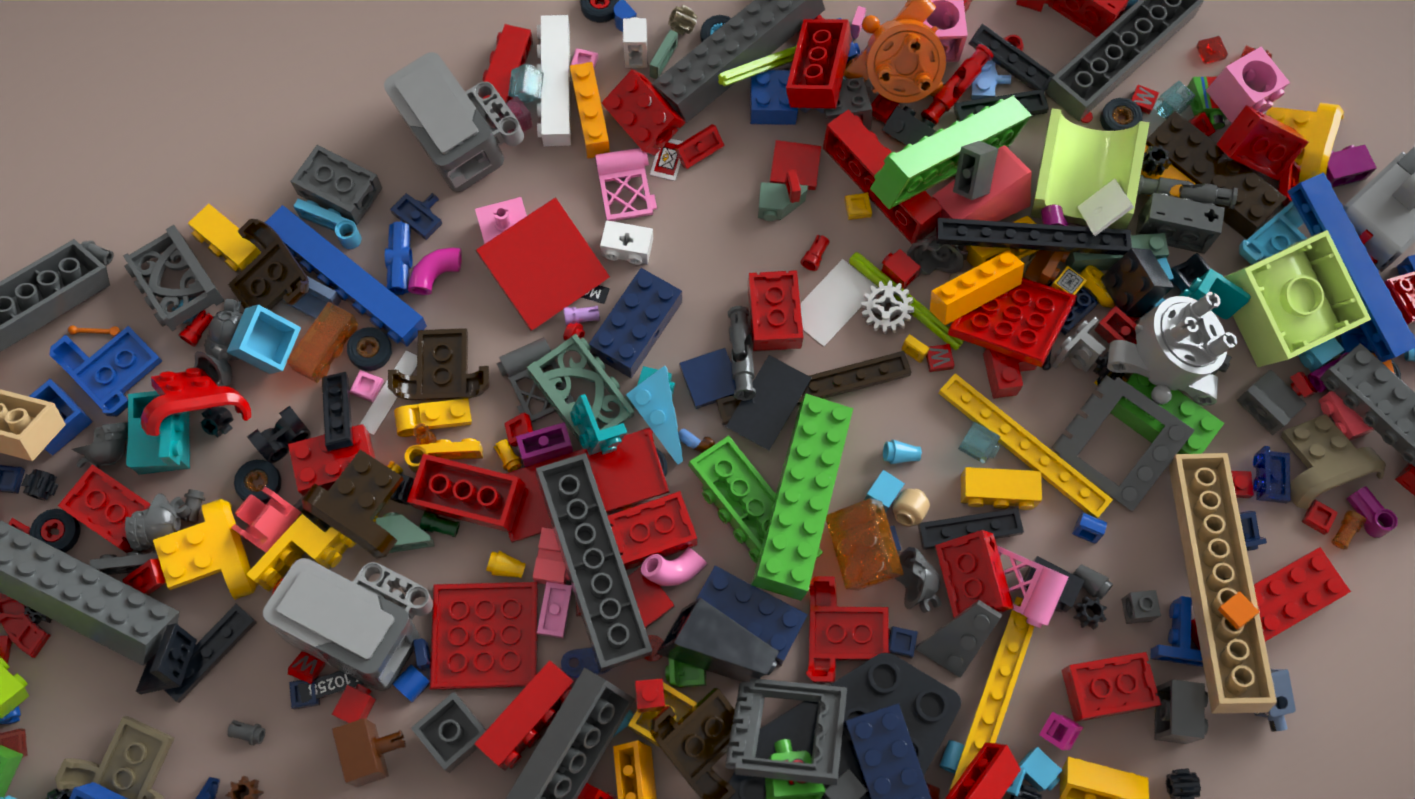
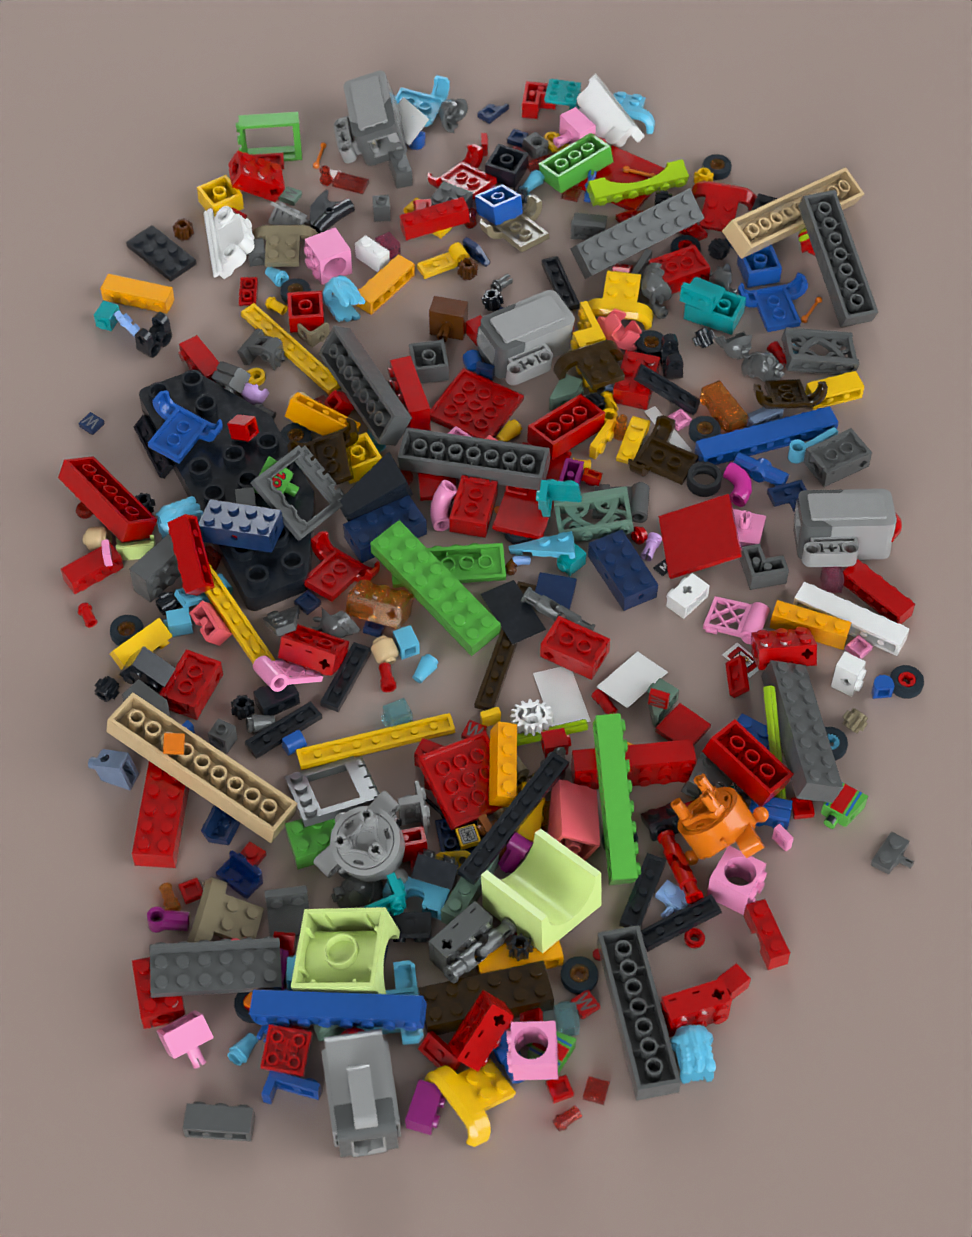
camera: 125 degrees right, 15 degrees down
dark grey pin [81,240,114,265] -> none
black bracket [136,623,197,695] -> none
red piece [141,368,251,436] -> none
medium azure piece [227,305,301,374] -> none
clear light blue brick [508,64,544,103] -> none
red brick [635,678,665,713] -> none
sand green tile [649,30,678,79] -> none
dark grey brick [953,141,998,200] -> none
yellow brick [961,467,1042,510] -> none
dark pink brick [1039,712,1083,750] -> none
white piece [1077,179,1134,236] -> none
none -> black brick [119,646,176,692]
none -> coral brick [189,601,232,646]
none -> black plate [245,701,322,759]
none -> red pin [378,662,397,693]
none -> black gear [482,289,504,312]
none -> dark grey bracket [570,213,607,240]
none -> white sticker [596,651,668,708]
none -> black tyre [687,461,722,497]
none -> dark grey brick [740,544,789,590]

